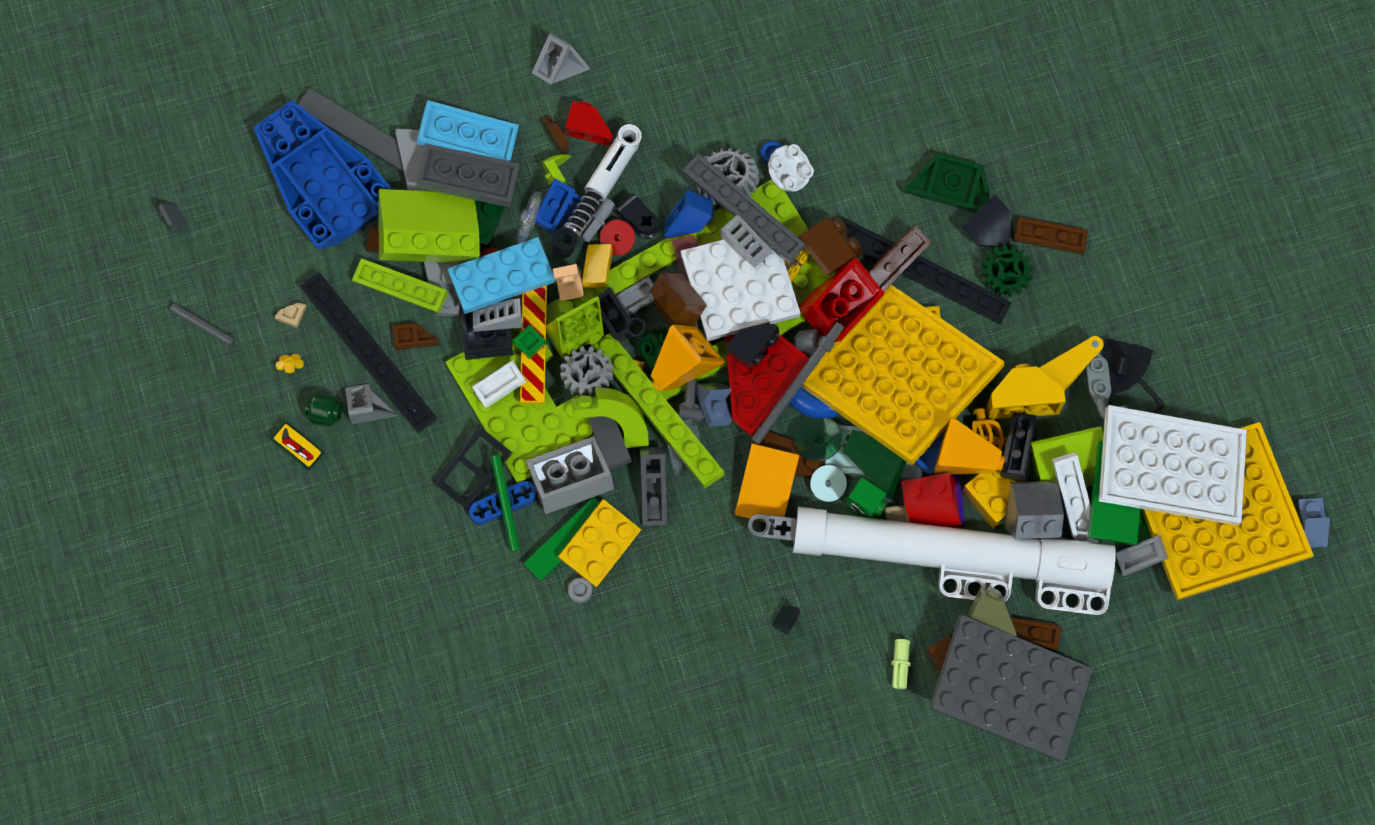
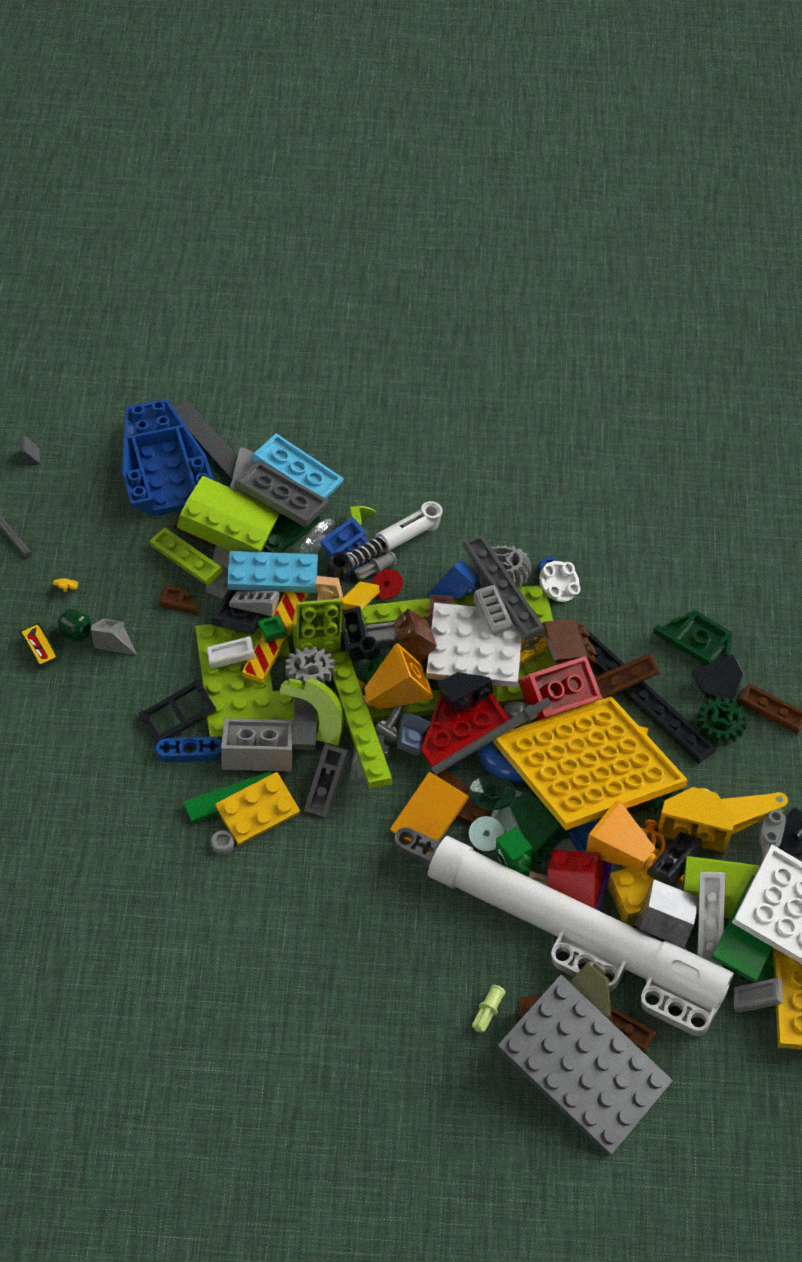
camera: 25 degrees right, 20 degrees down
tan tile [275,303,307,329] -> none
black plate [300,272,437,434] -> none
green bar [491,455,520,552] -> none
light grey slope [532,33,590,85] -> none
reddish brown tile [541,115,569,154] -> none
red slope [565,101,612,146] -> none
black piece [614,193,658,239] -> none
black slope [772,605,800,635] -> none

